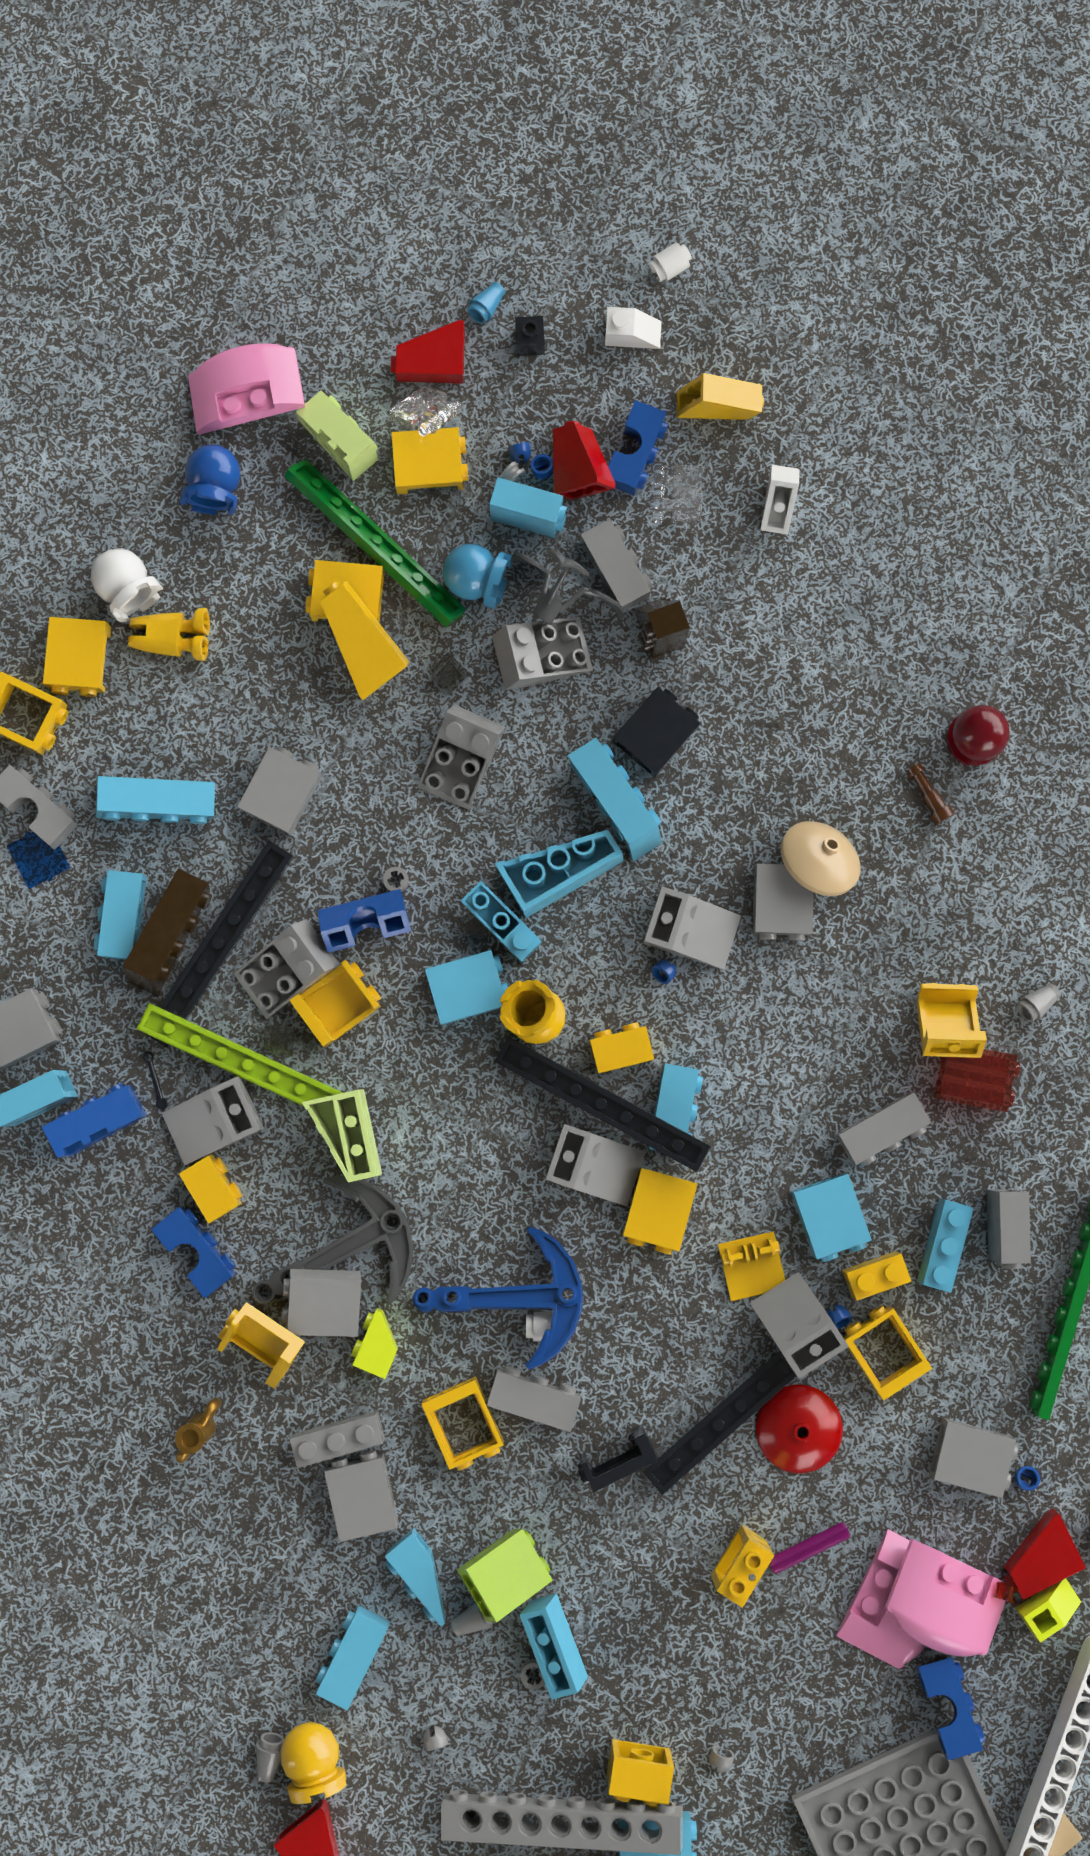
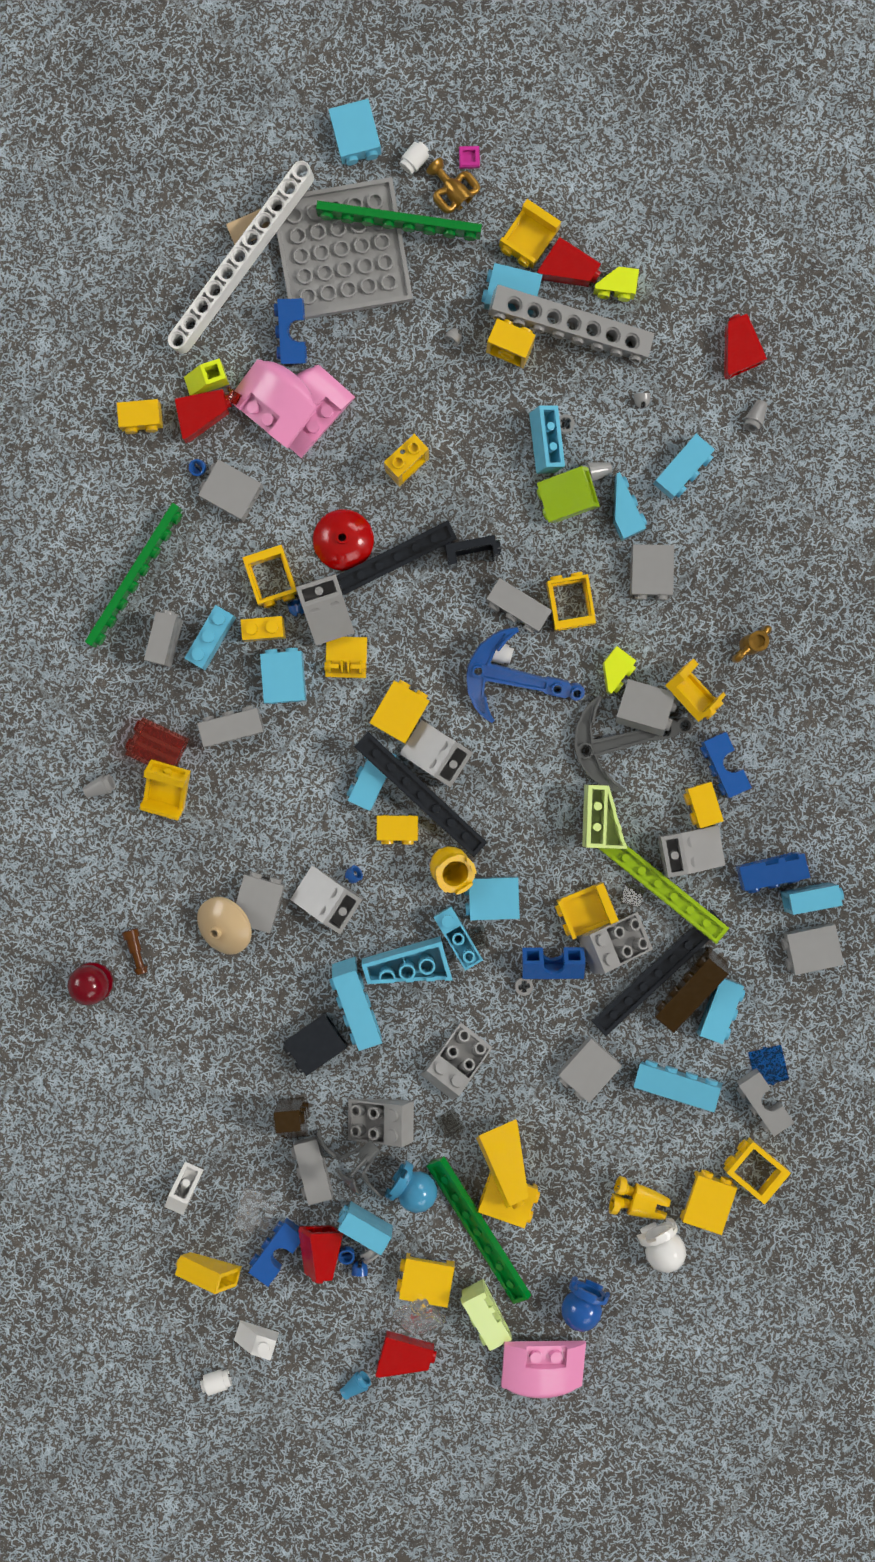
camera: 160 degrees left, 5 degrees up
black hinge [143,1051,168,1109] -> none
yellow tile [280,1721,347,1804] -> none
light grey brick [290,1410,385,1468] -> none
black brick [515,316,545,356] -> none
magenta axle [769,1522,850,1574] -> none

